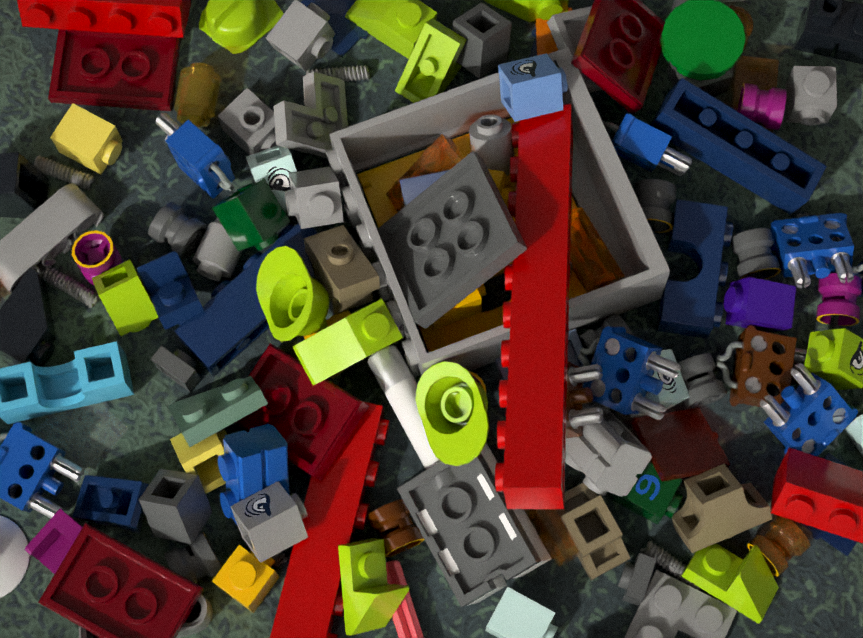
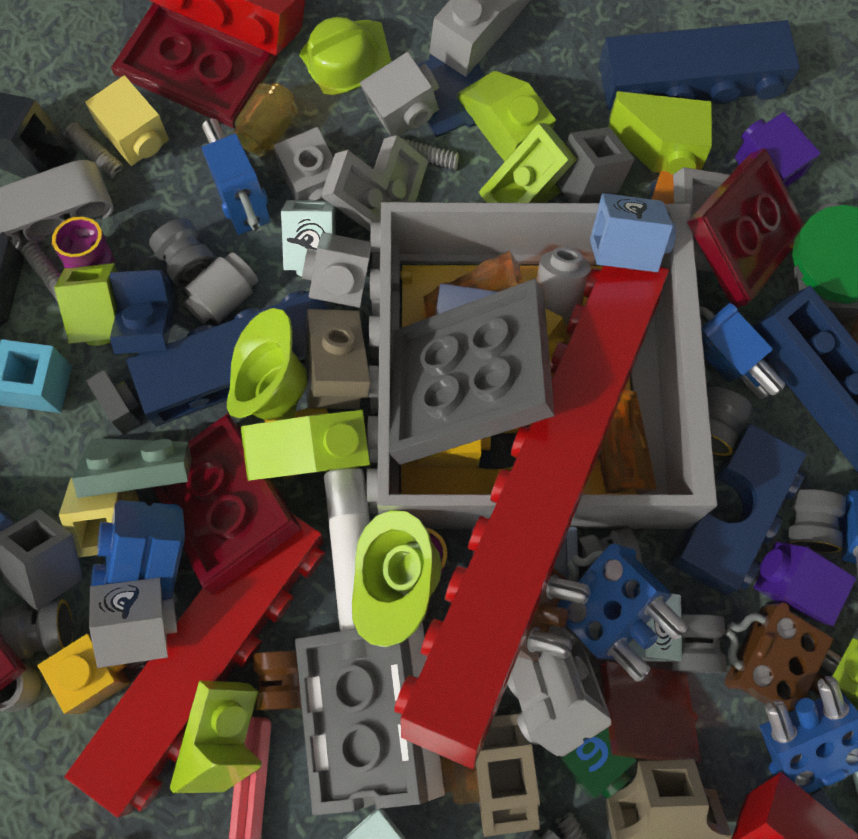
camera: 15 degrees right, 0 degrees up
dark green brick [212,178,290,251] -> none

